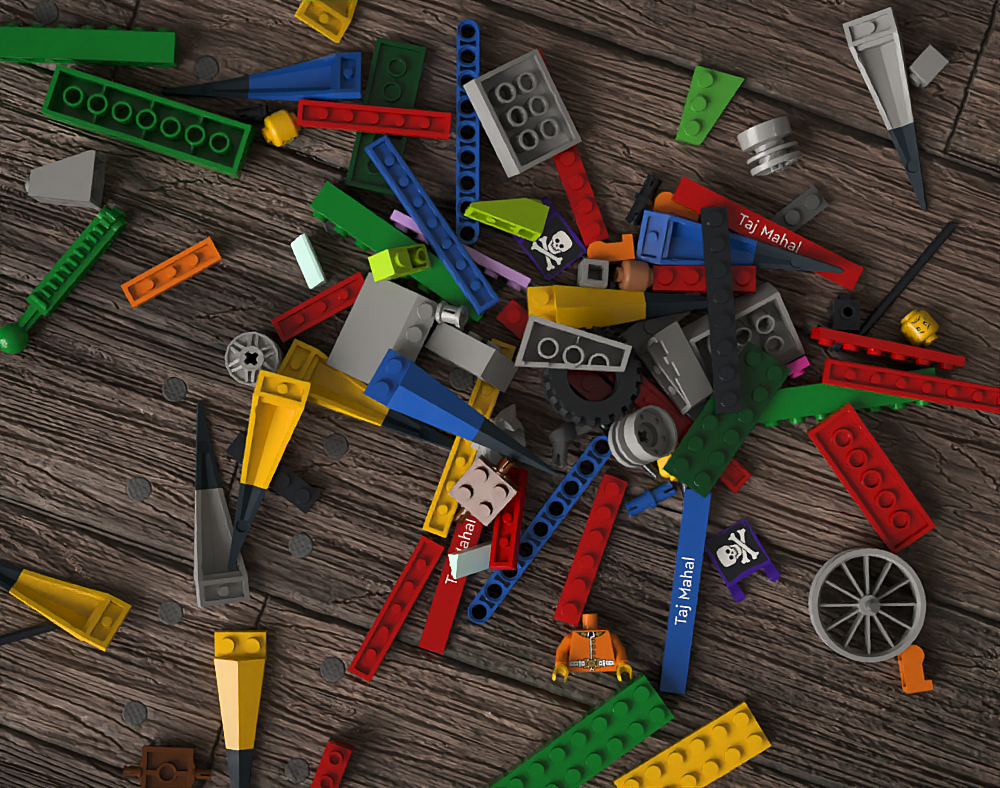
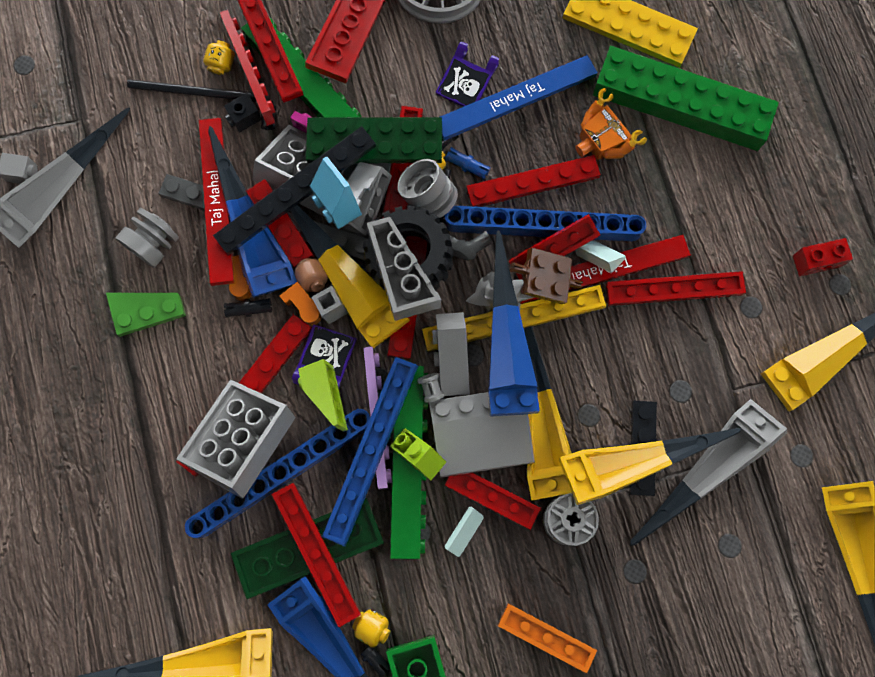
camera: 125 degrees left, 10 degrees down
none -> medium azure slope [310,157,362,229]

